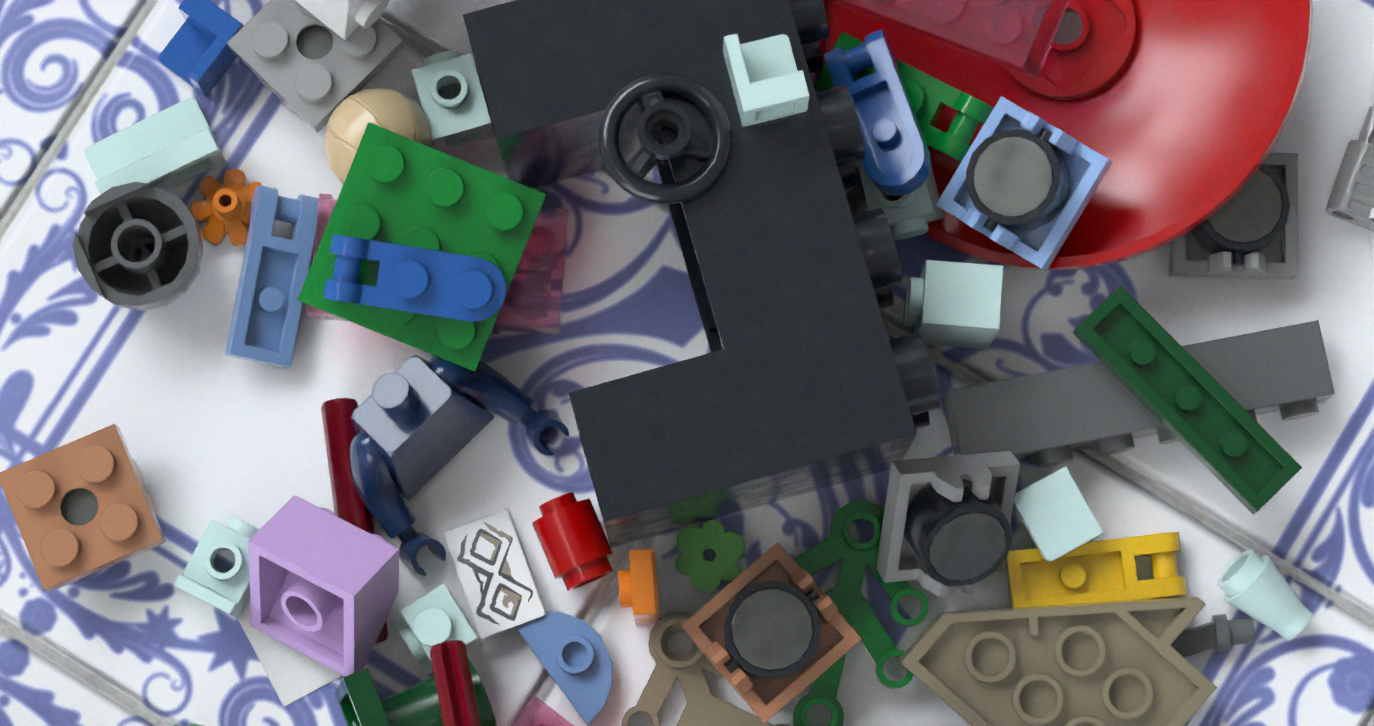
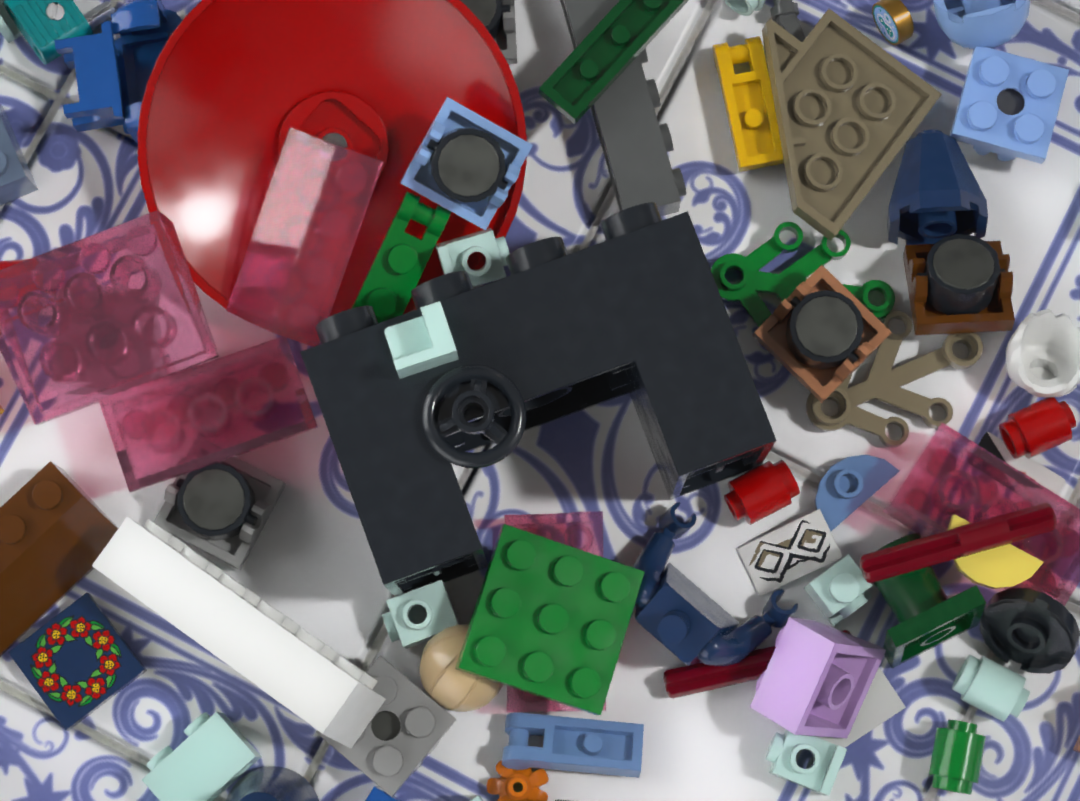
camera: 90 degrees left, 0 degrees up
blue plate [323,234,507,321] -> none
orange plate [618,548,660,625] -> none
bright green plant [675,520,745,593] -> none
blue plate [824,29,932,196] -> none
piece [876,451,1020,597] -> none
light aqua brick [903,260,1003,349] -> none
light aqua panel [1011,466,1104,562] -> none

